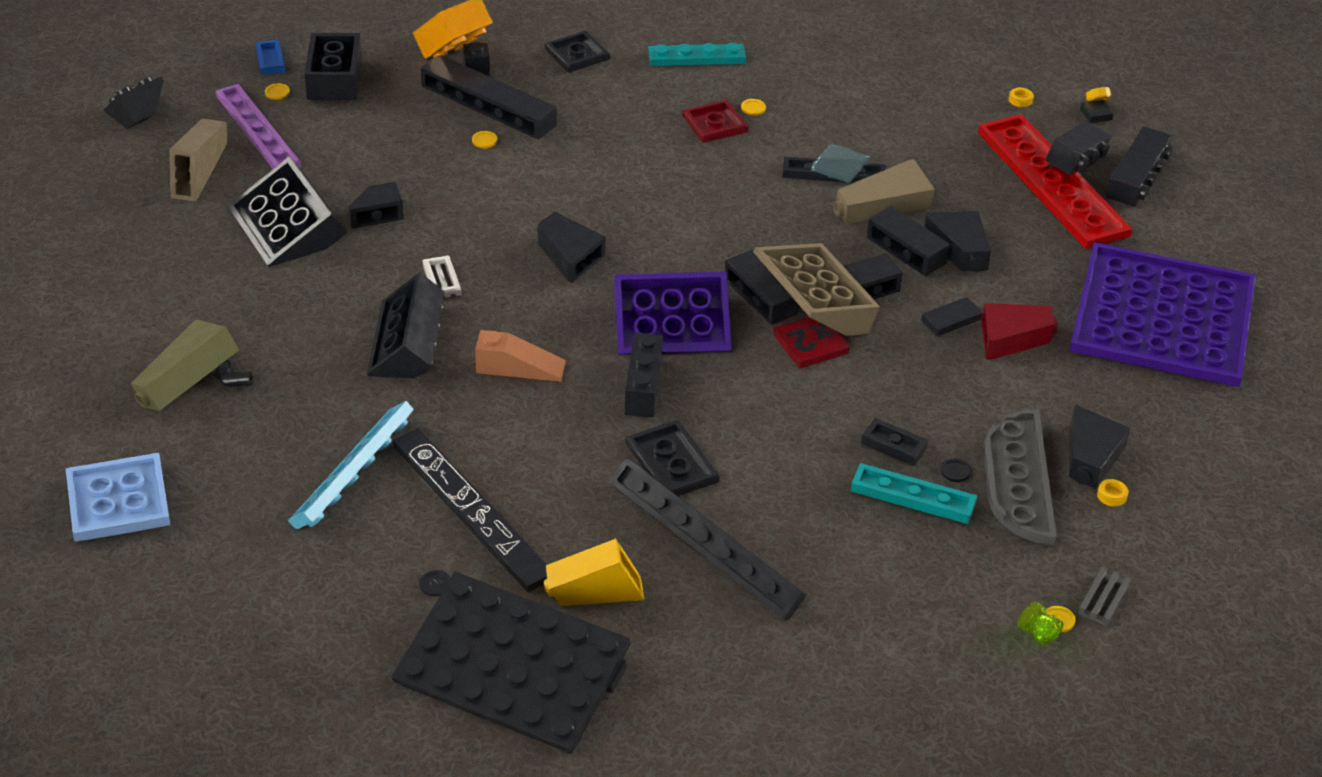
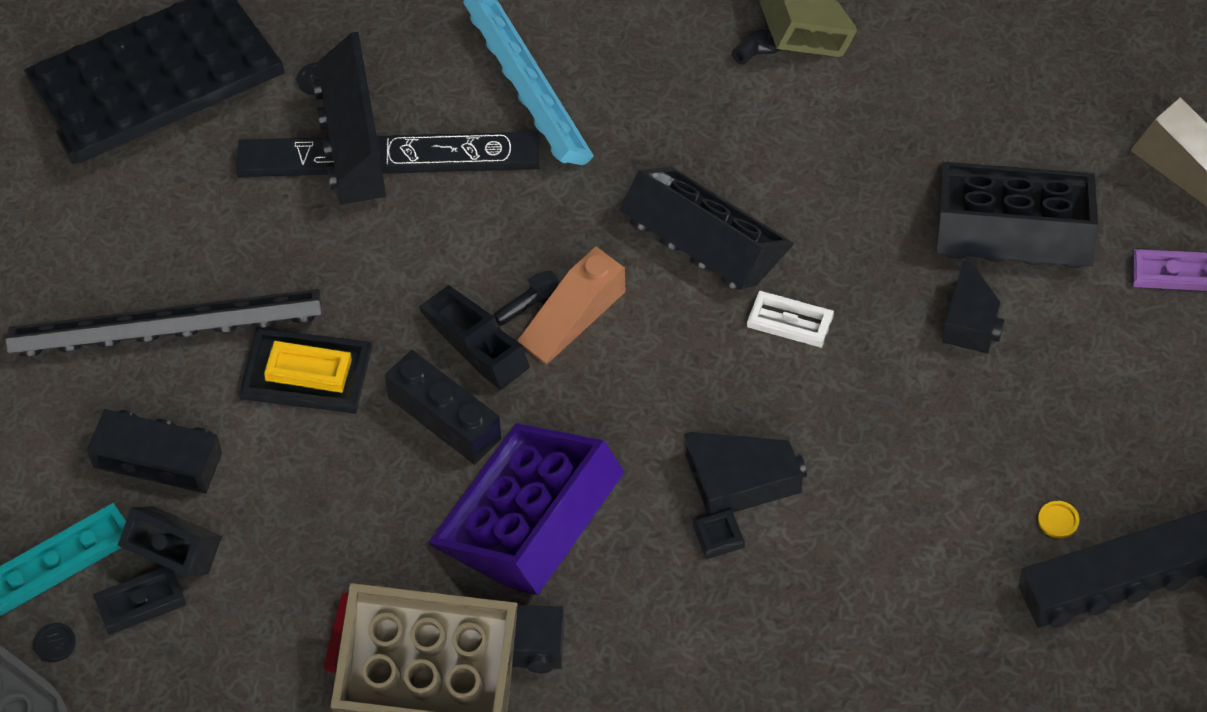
camera: 130 degrees right, 15 degrees up
yellow slope [544,539,645,606] -> none
none -> black brick [87,409,222,494]
none -> black brick [118,506,222,577]
none -> yellow tile [264,341,352,393]
none -> black slope [312,32,386,204]
none -> black slope [419,285,530,390]
none -> black bar [494,270,560,326]
none -> black tile [693,509,745,559]

